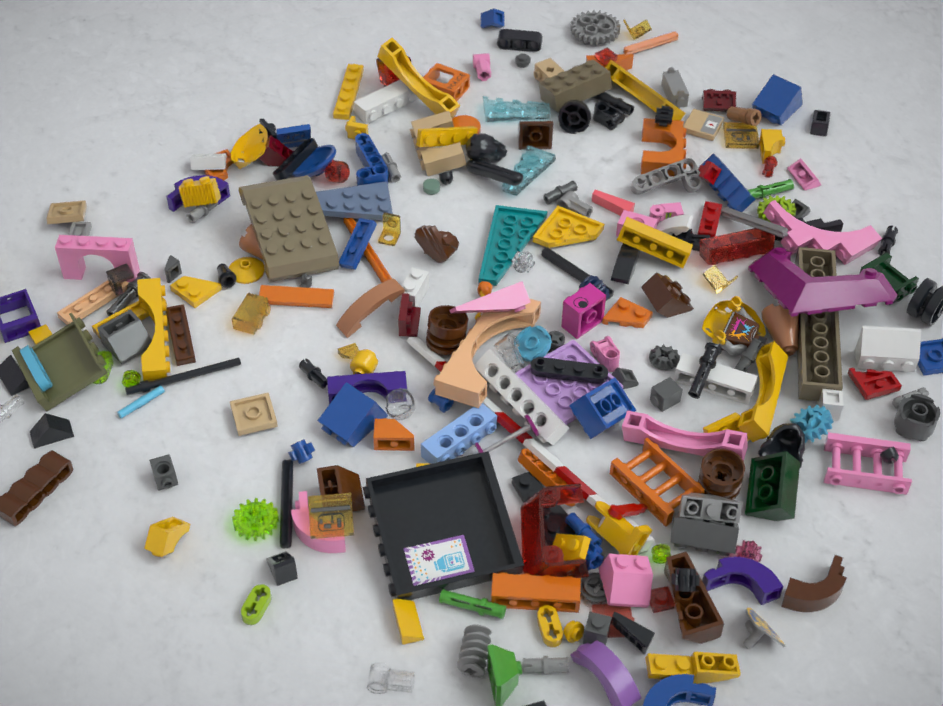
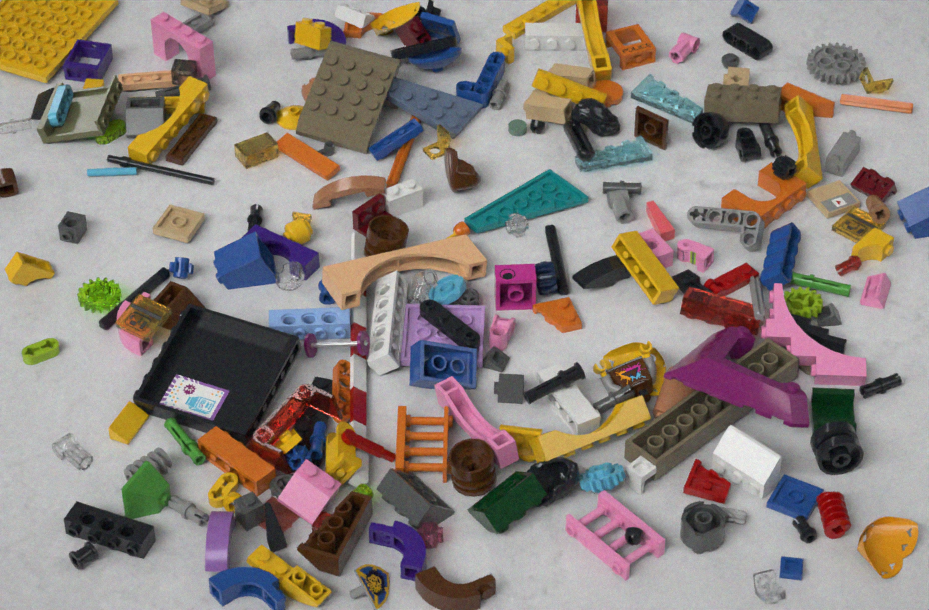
camera: 40 degrees right, 5 degrees down
black slope [29,413,74,449] -> none
clear neon green bush [122,370,141,387] -> none
dark grey slope [164,255,182,283] -> none
yellow wing [170,276,222,308] -> none
black slope [266,551,298,586] -> none
clear red head [324,160,350,183] -> none
orange slope [373,418,415,451] -> none
bright pink wedge [450,281,530,314] -> none
yellow plate [533,206,605,248] -> none
clear red plate [595,48,618,66] -> none
reddish brown slope [641,272,694,318] -> none
dark grey gear [649,344,680,370] -> none
white slope [656,215,693,236] -> none
black gear [671,568,700,592] -> none
light grey slope [678,493,743,523] -> none
red tile [698,161,722,185] -> none
clear yellow bracket [703,265,739,293] -> none

